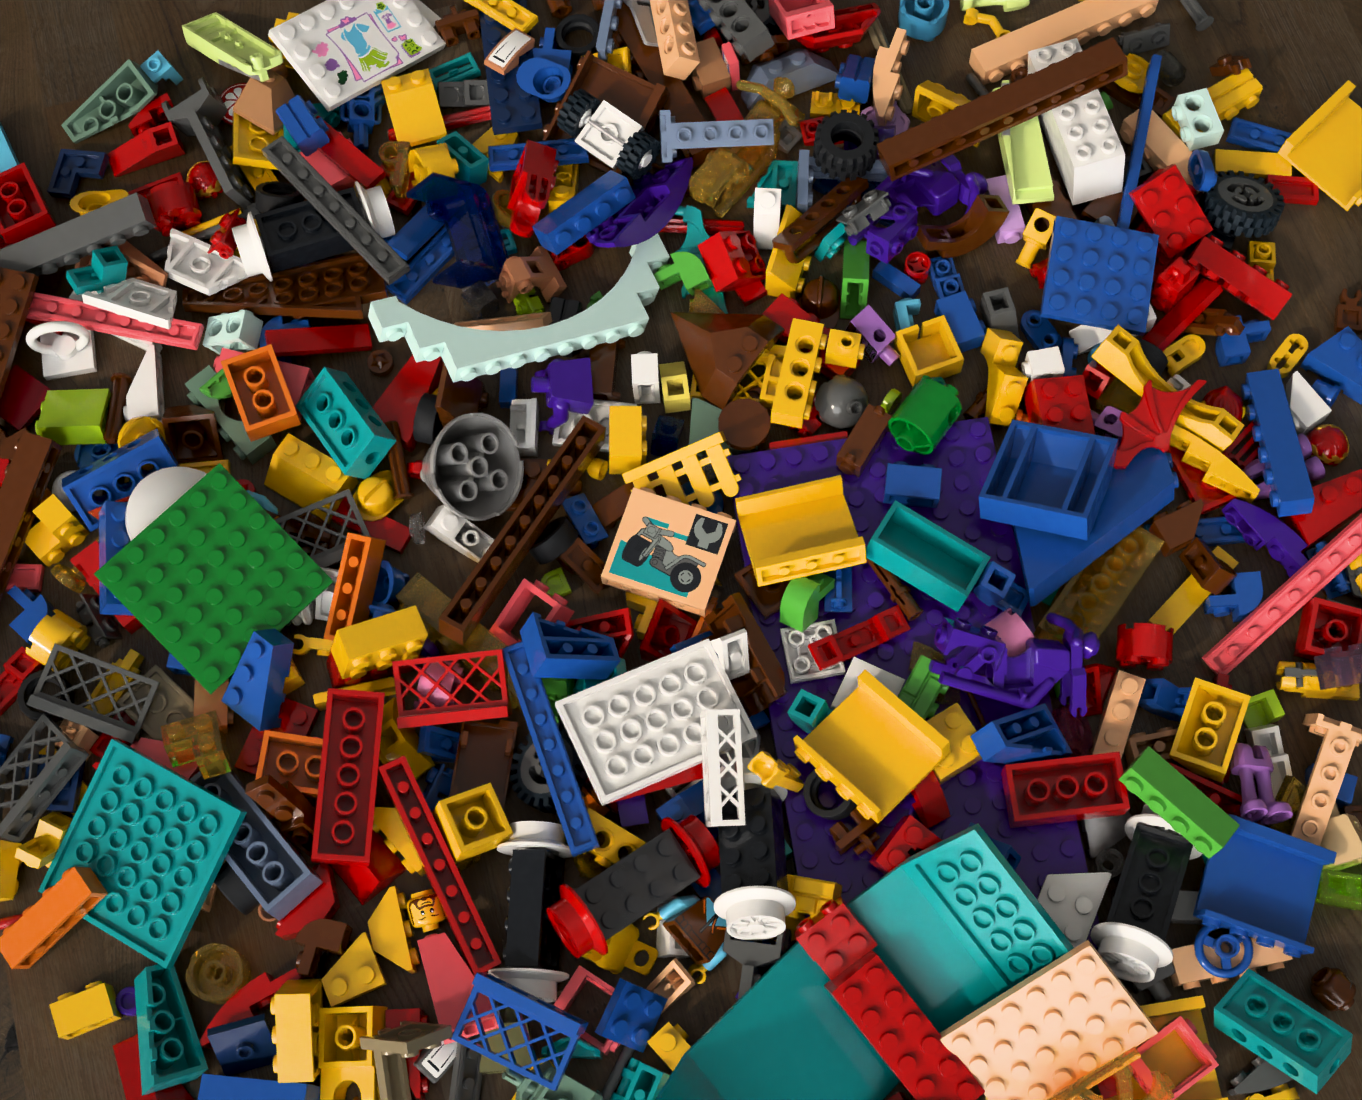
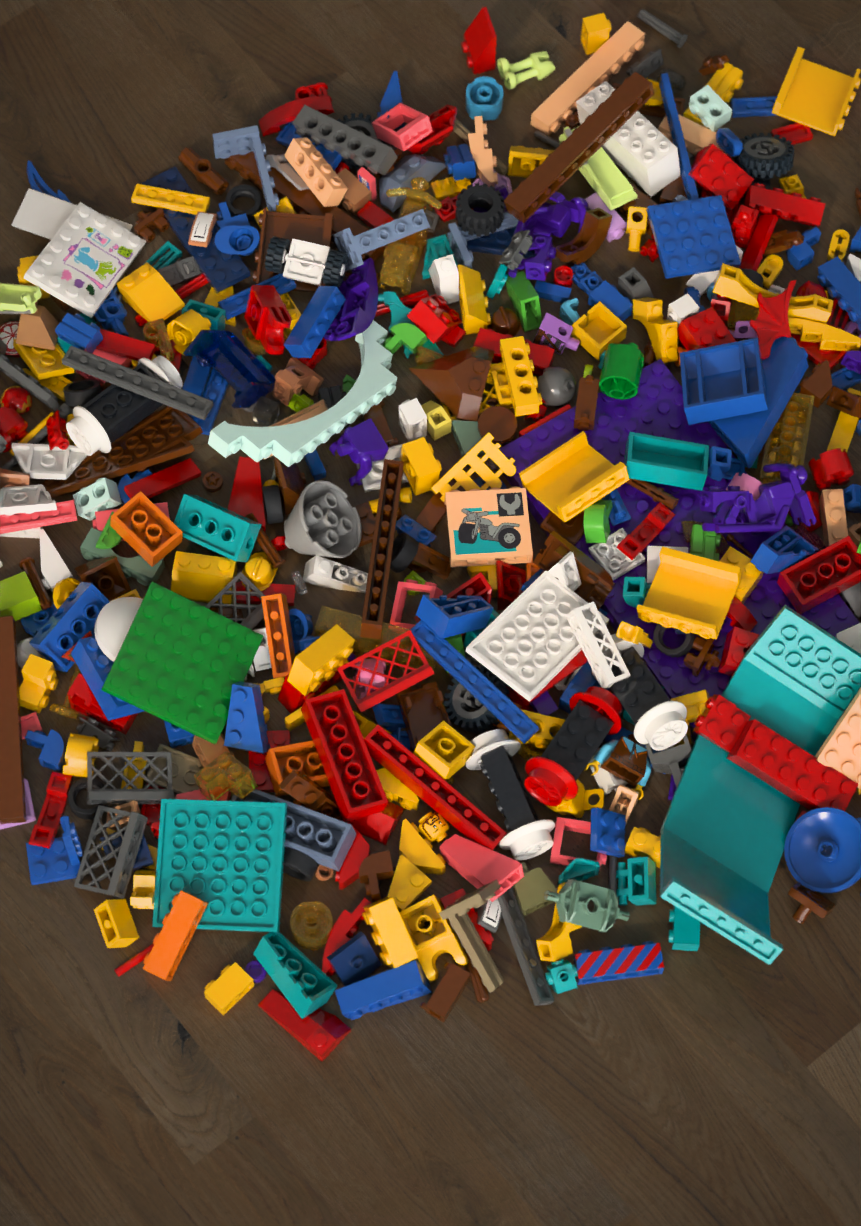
camera: 30 degrees left, 5 degrees down
blue fence [451,972,589,1091] -> none
white hinge [510,398,539,456] -> none
bracket [651,415,684,456] -> none
reddish brown piece [772,177,869,264] -> none
yellow brick [825,329,865,369] -> none
blue brick [883,461,942,508] -> none
yellow arm [963,8,1010,38] -> none
blue plate [1020,310,1062,350] -> none
yellow tile [1213,149,1292,179] -> none

